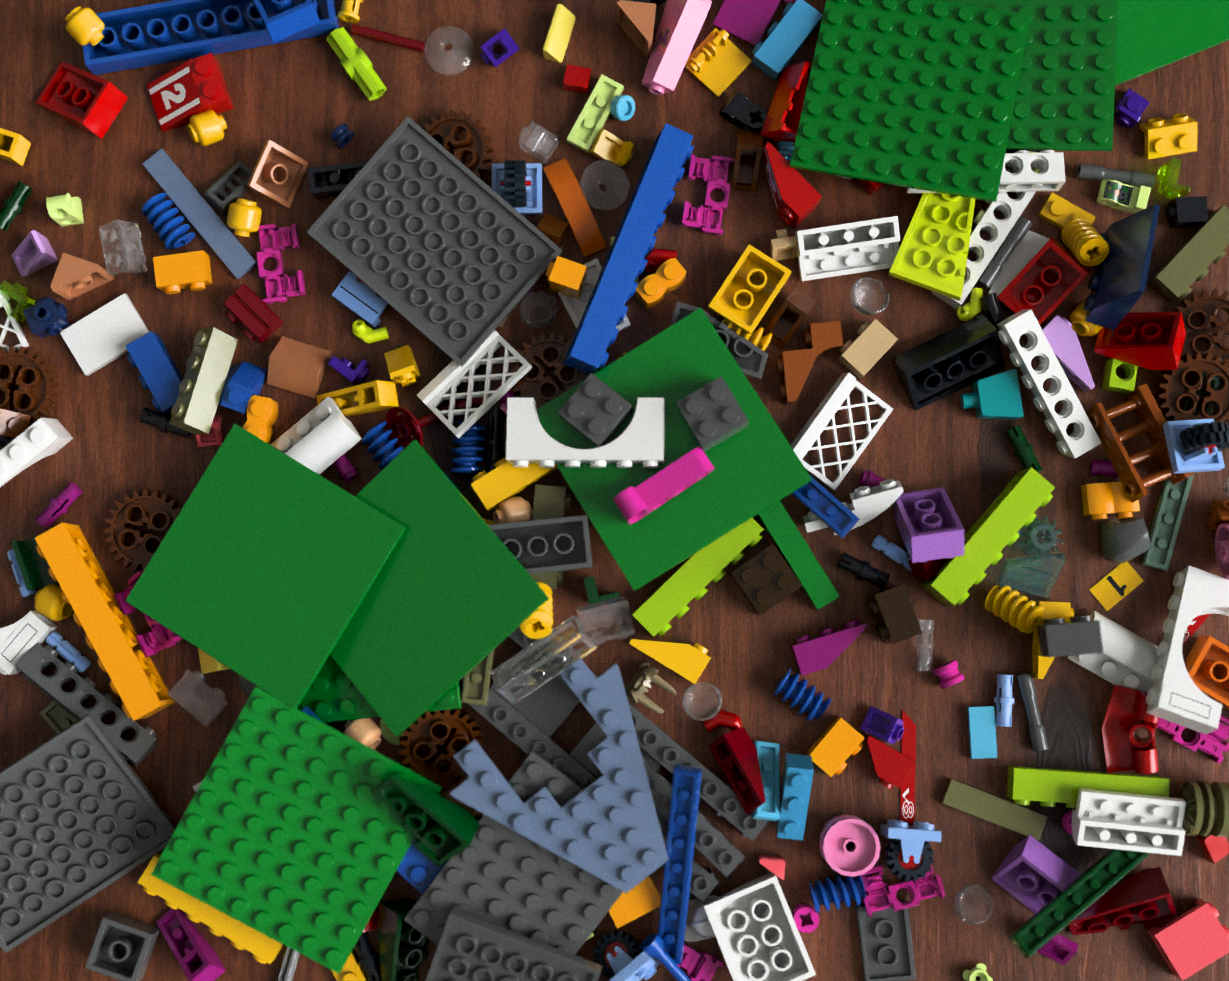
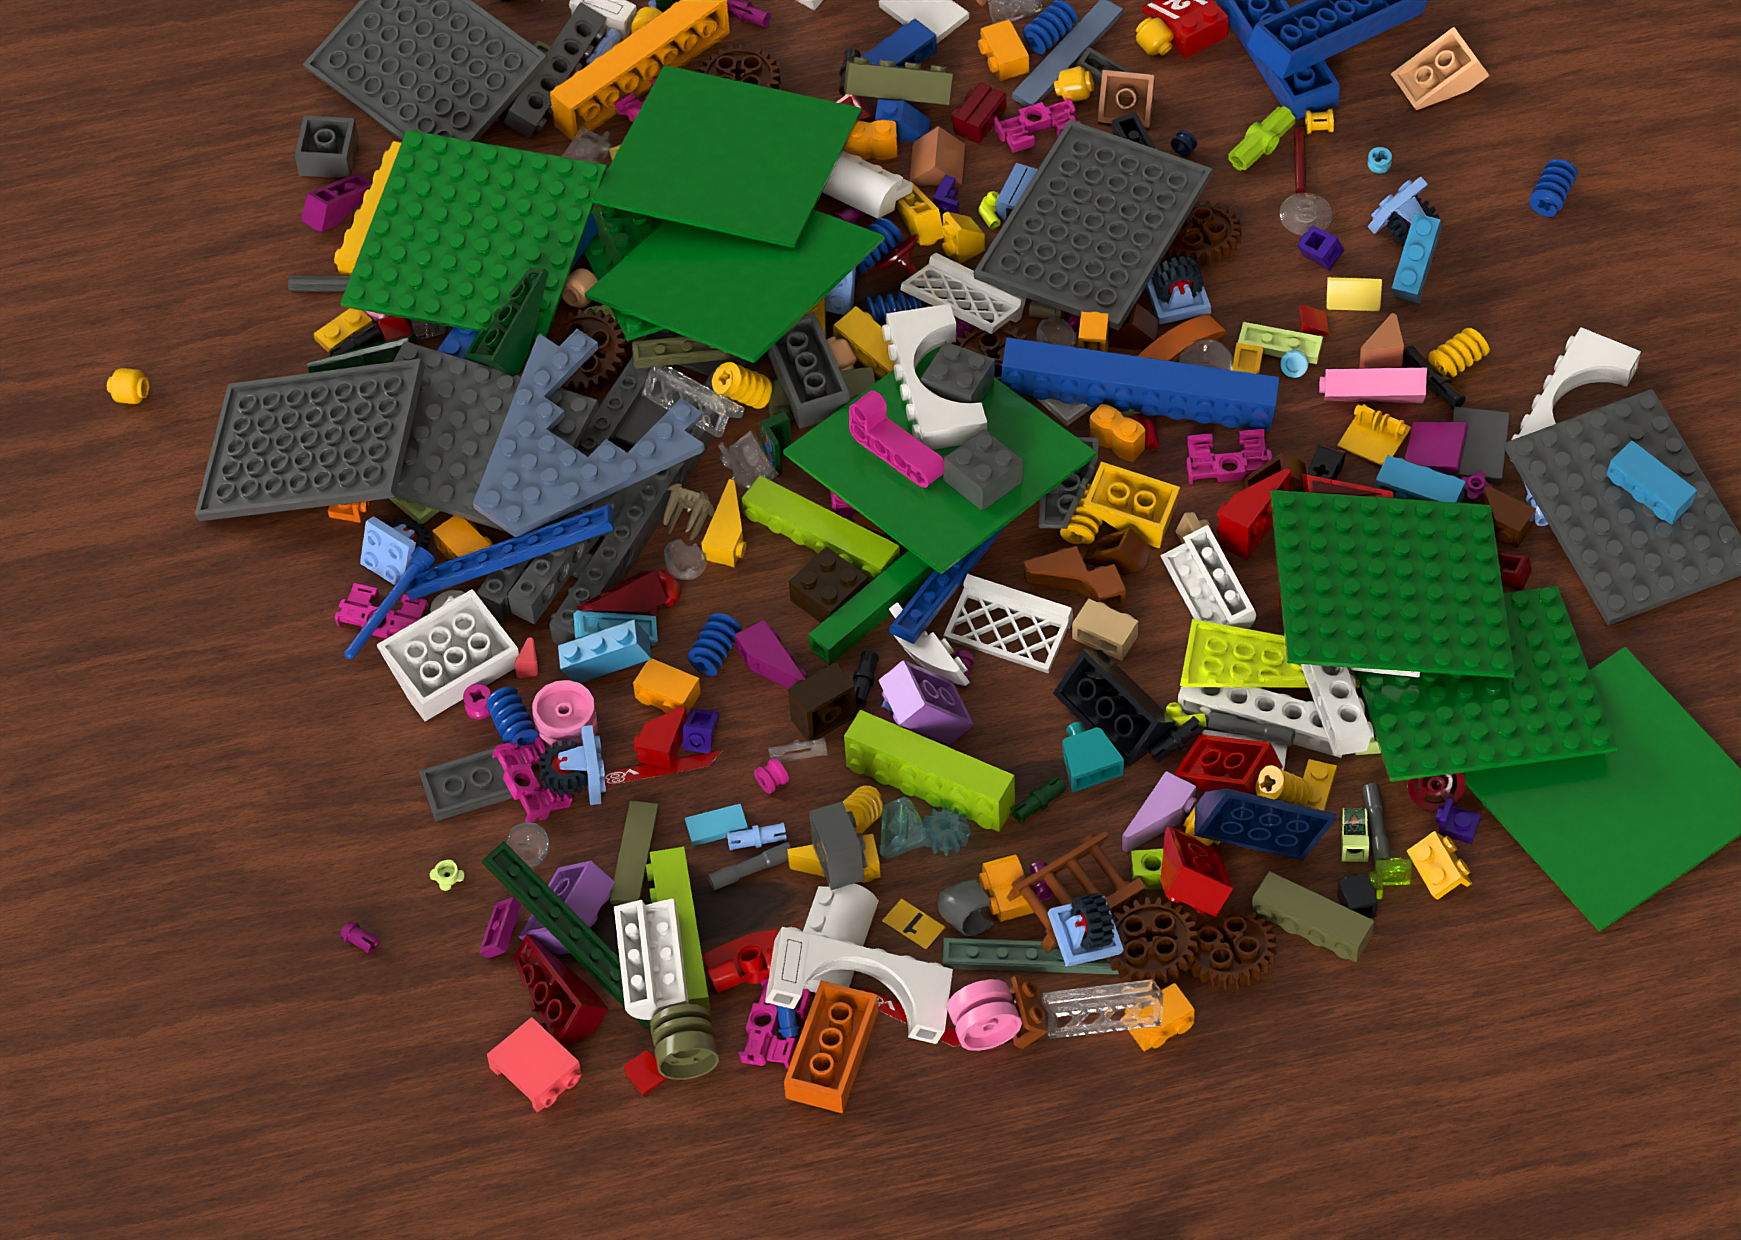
camera: 80 degrees right, 30 degrees down
clear brick [518,121,559,164] -> none
clear hair [849,277,890,316] -> none
white brick [997,309,1101,458] -> none

